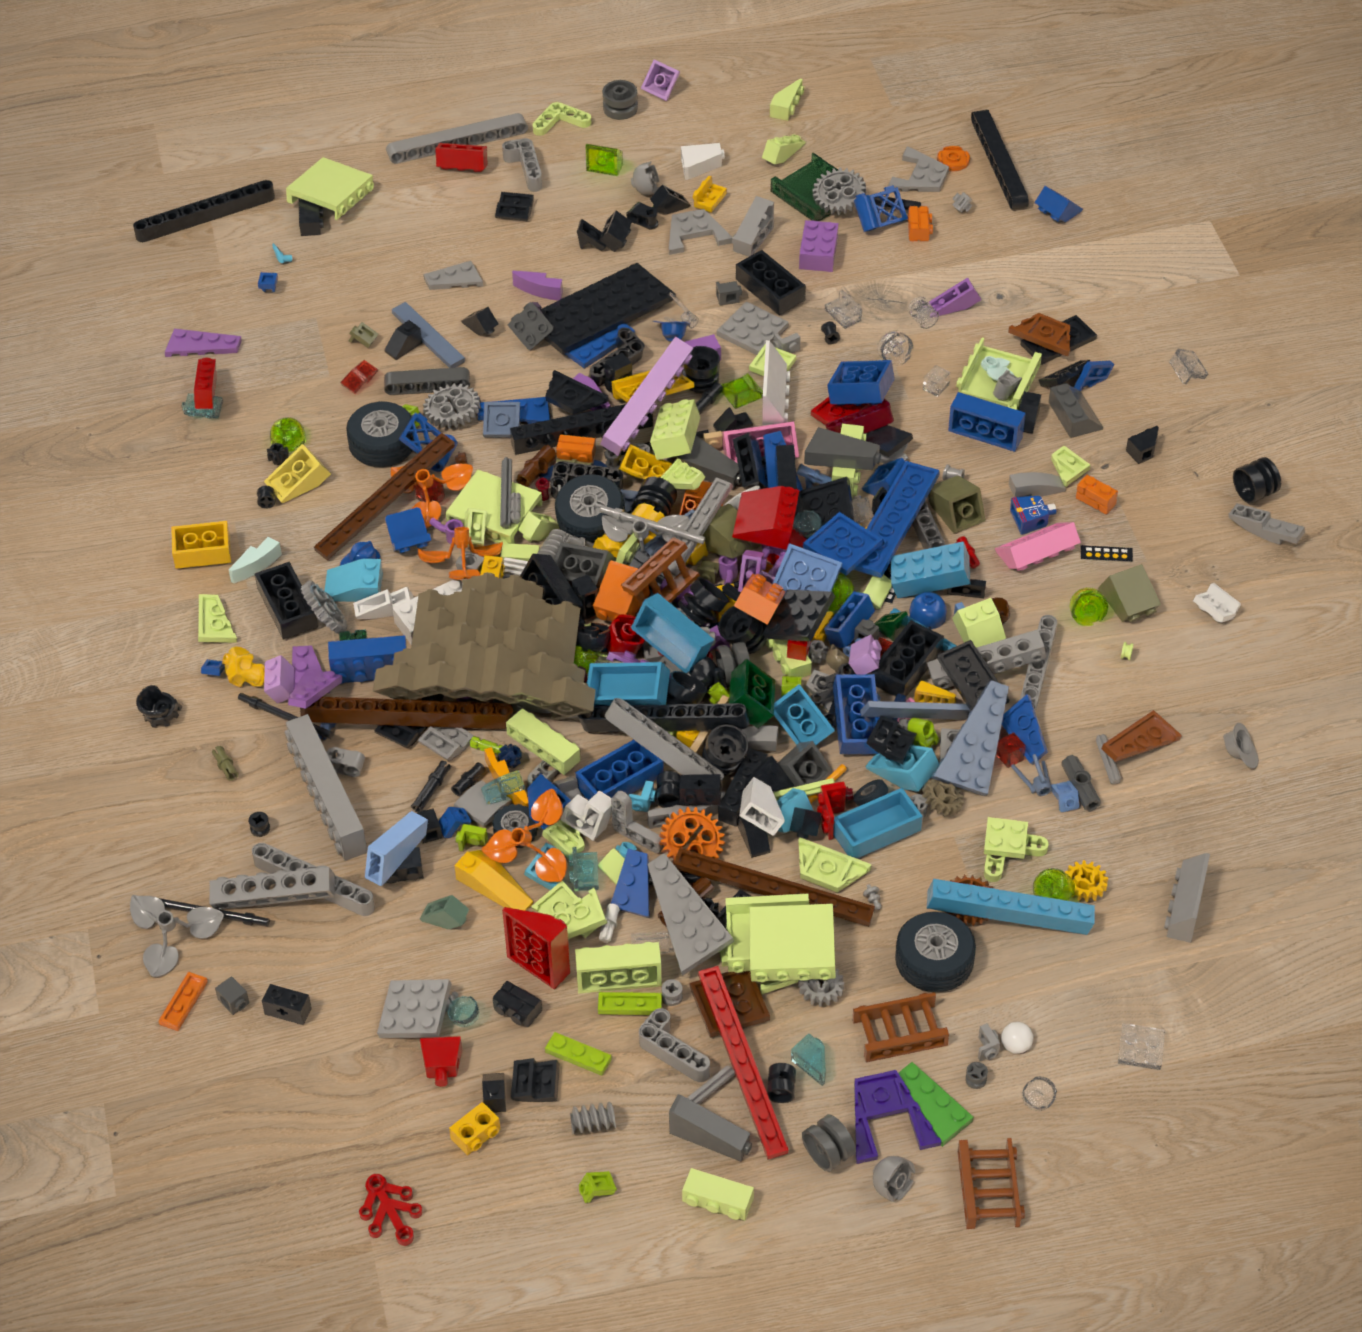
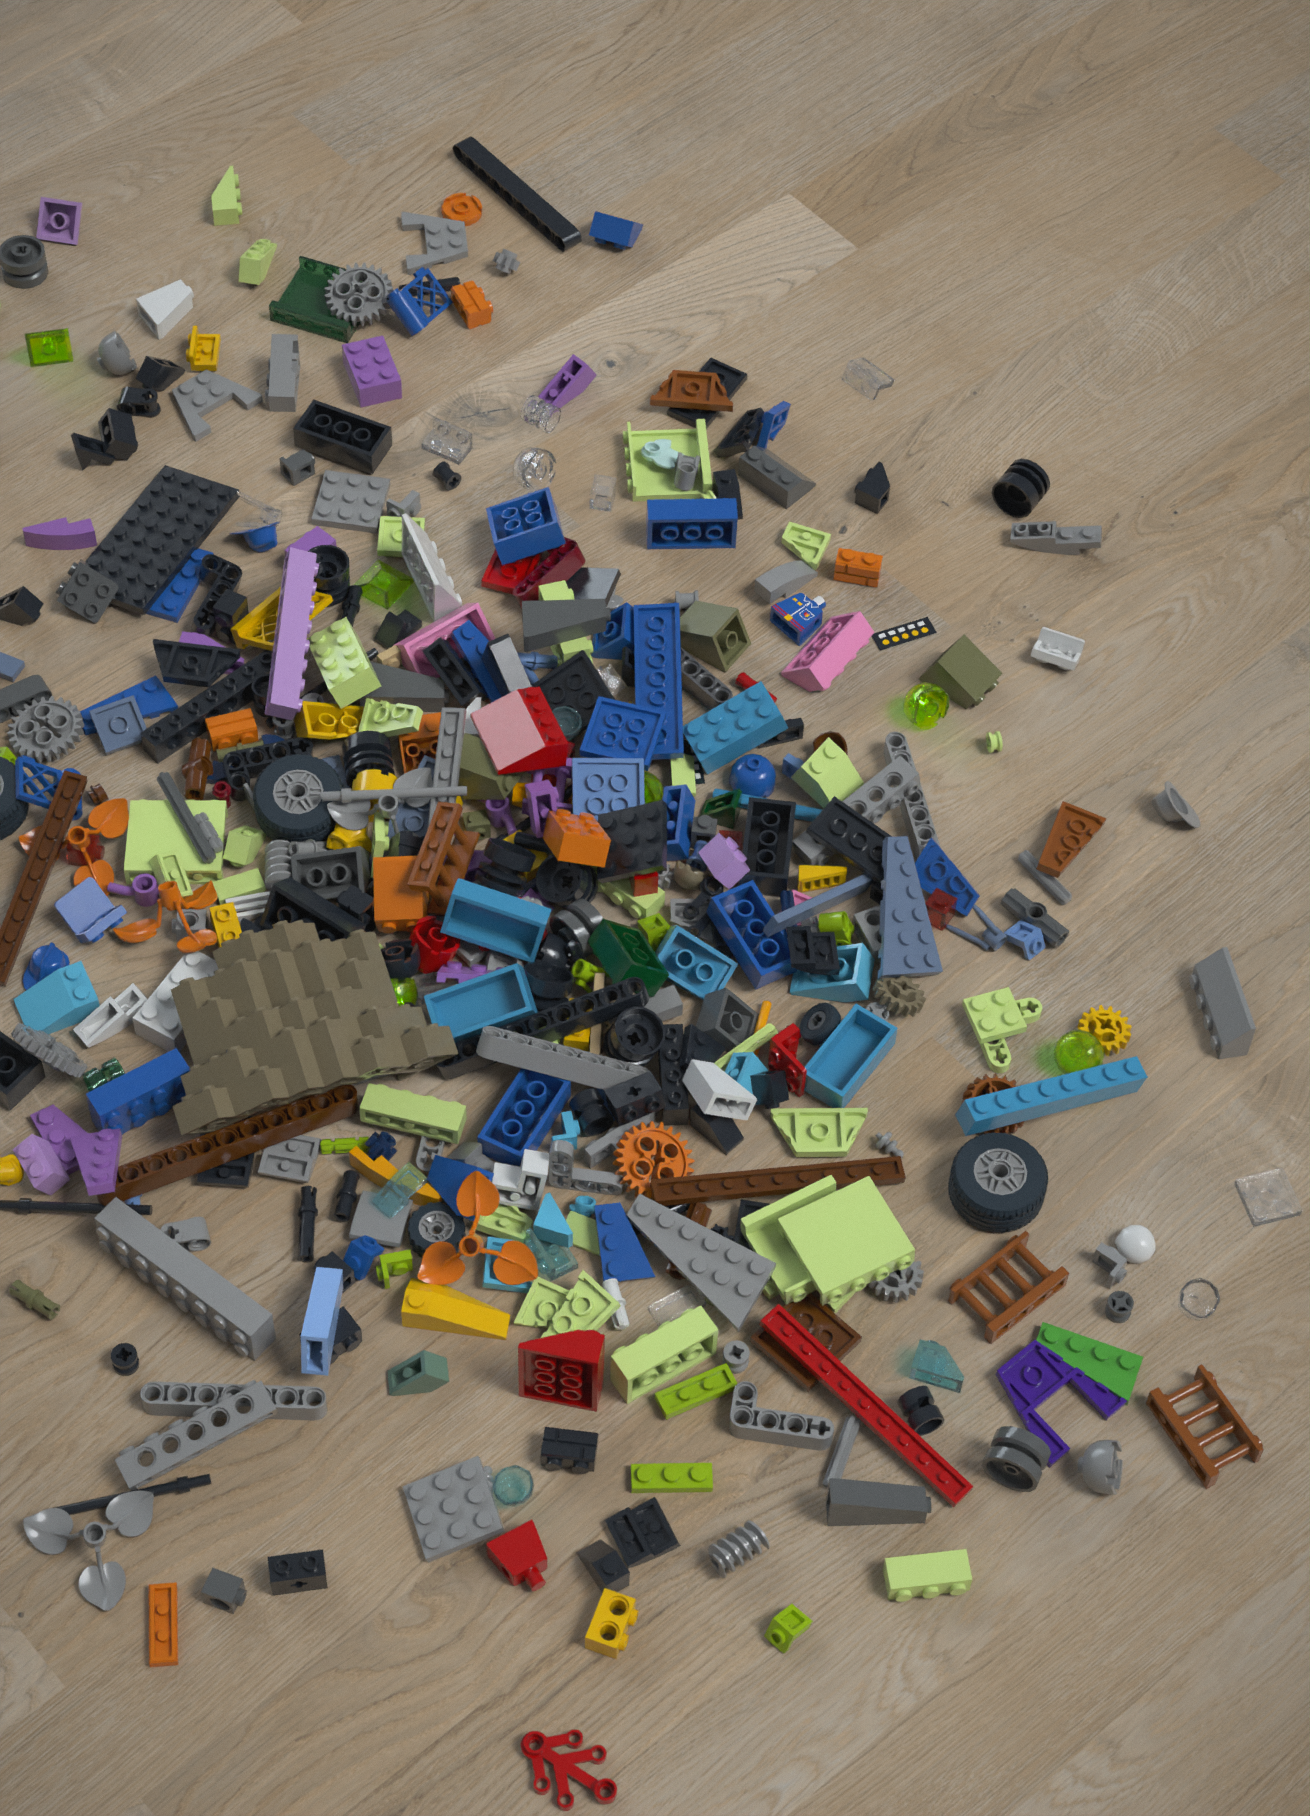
camera: 30 degrees left, 5 degrees up
none -> medium azure slope [533,1192,573,1248]

